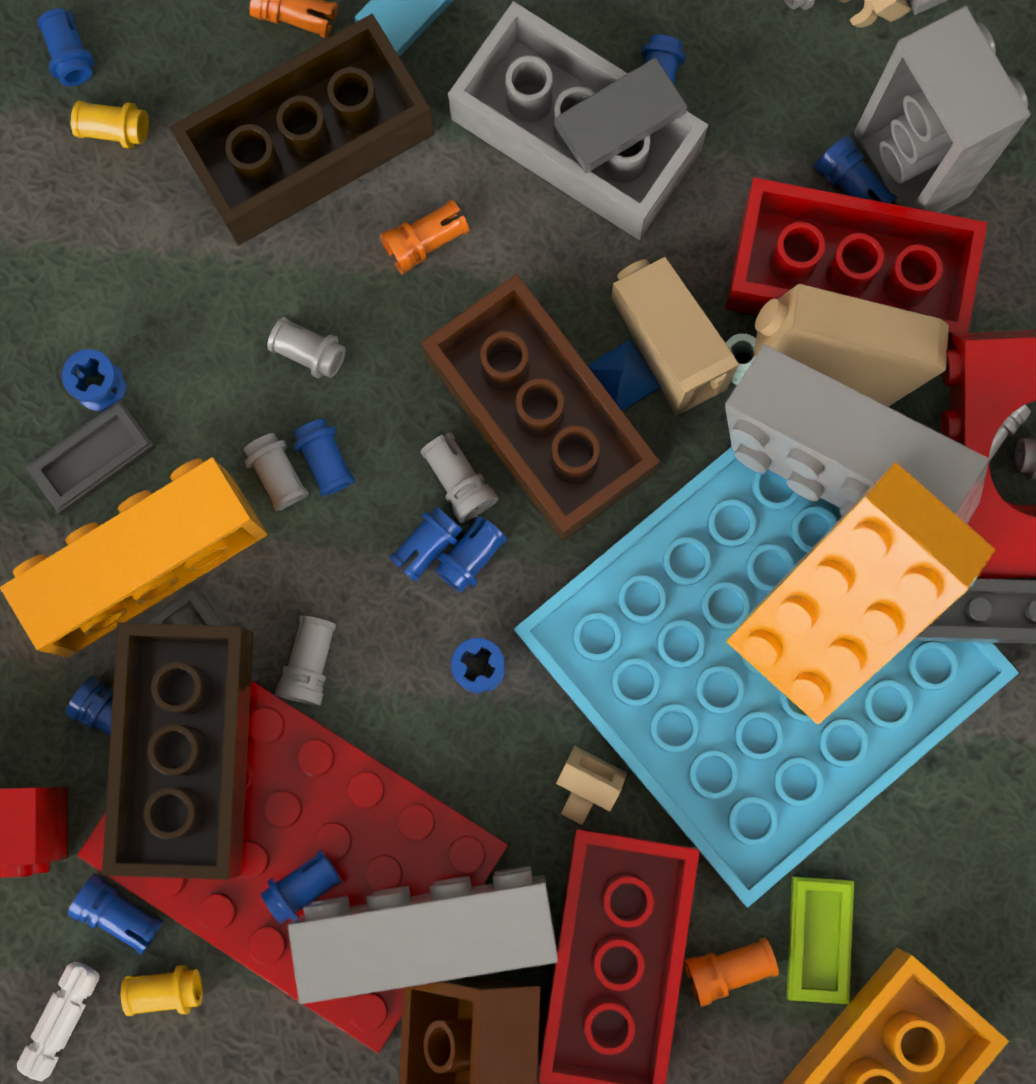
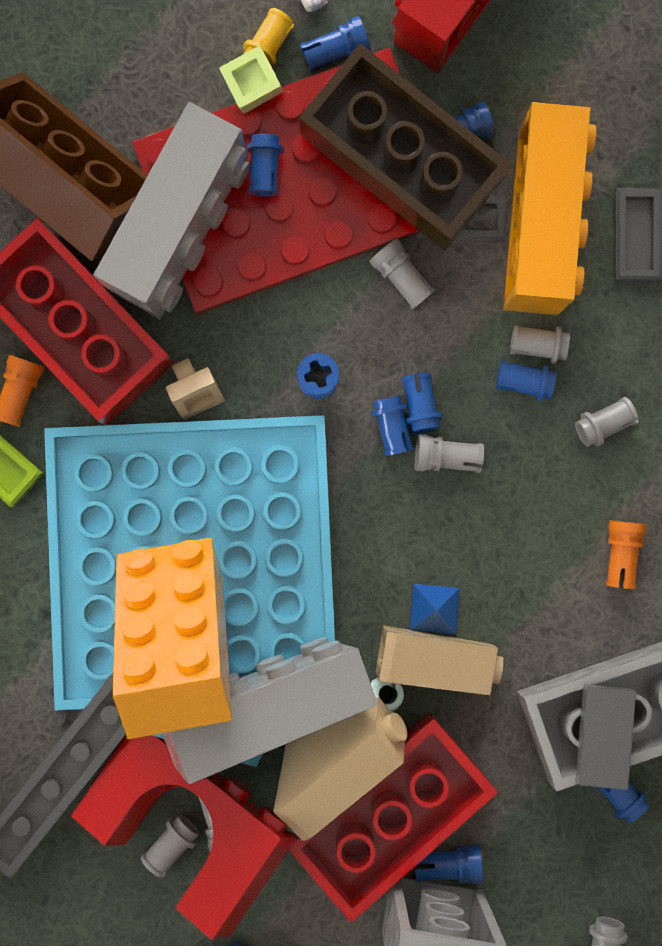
camera: 120 degrees right, 5 degrees up
reddish brown brick [421,274,660,542] -> none
none -> yellowish green tile [219,45,284,114]

